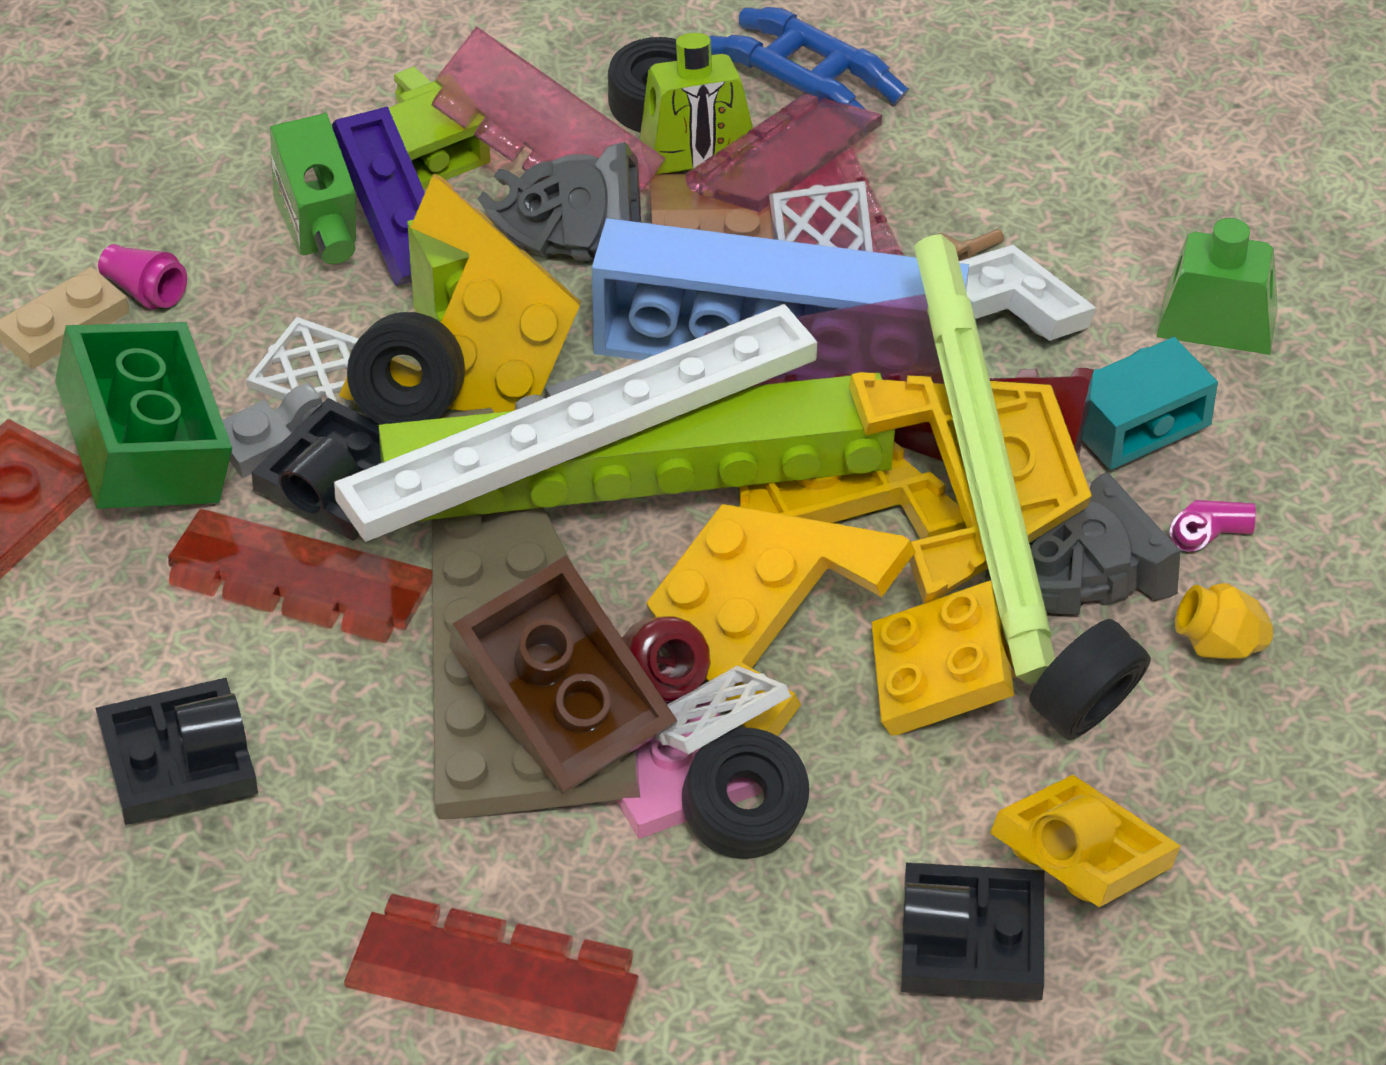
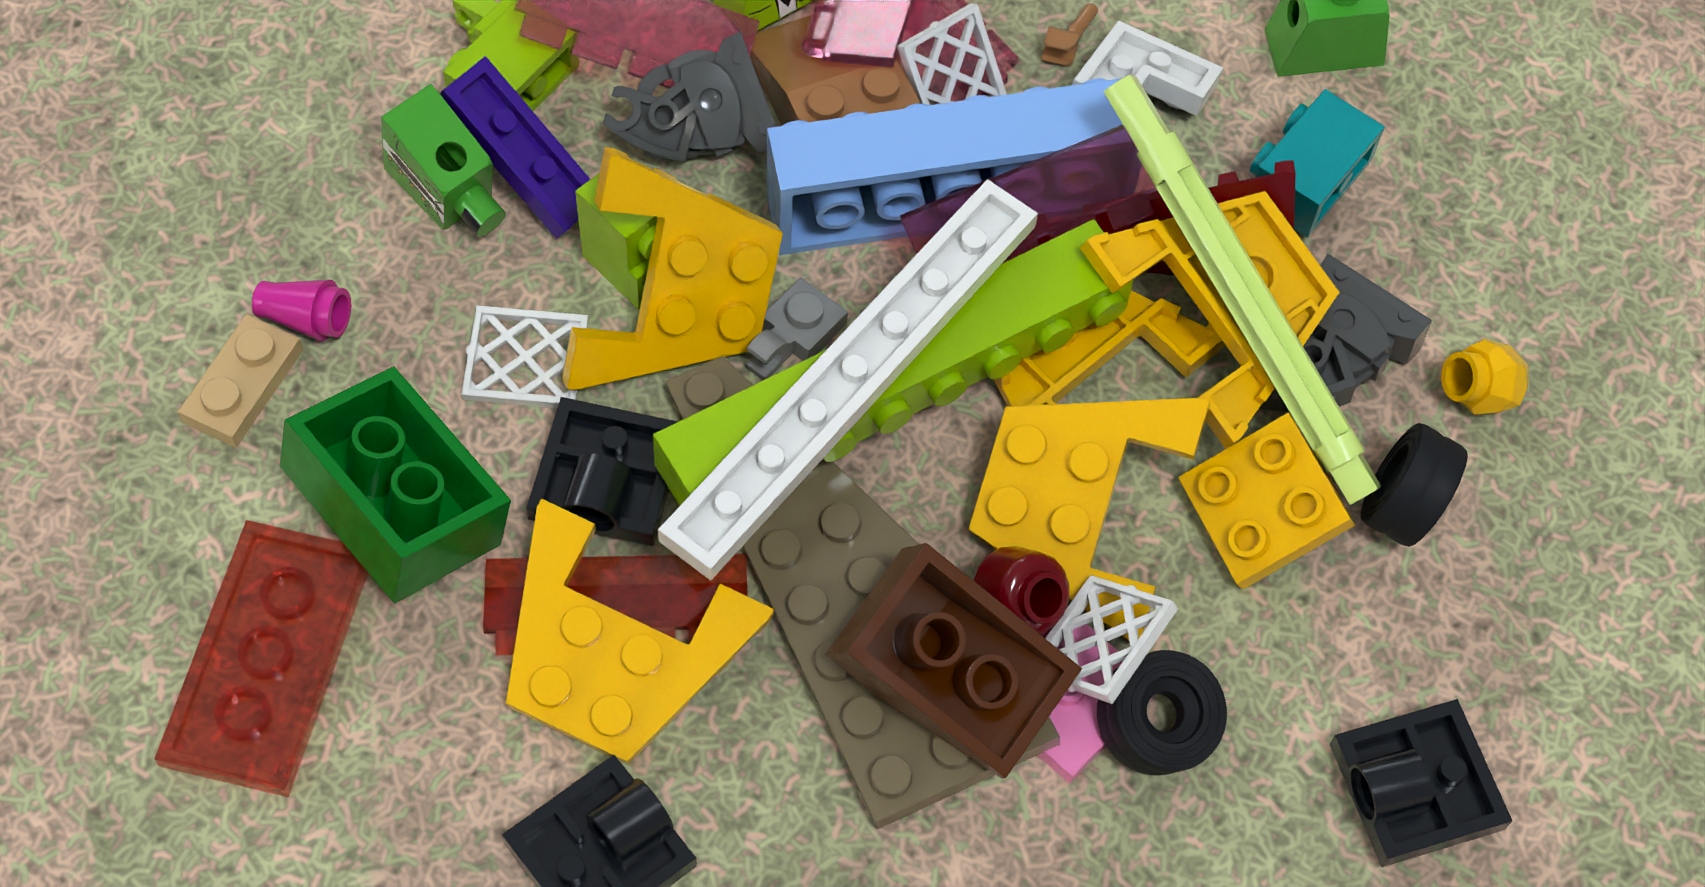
camera: 25 degrees left, 15 degrees up
light grey plate [223,383,322,478] -> none
black tyre [347,312,465,425] -> none
yellow plate [990,775,1181,908] -> none
dark pink arm [1170,500,1256,552] -> none
none -> yellow wing [506,498,774,765]

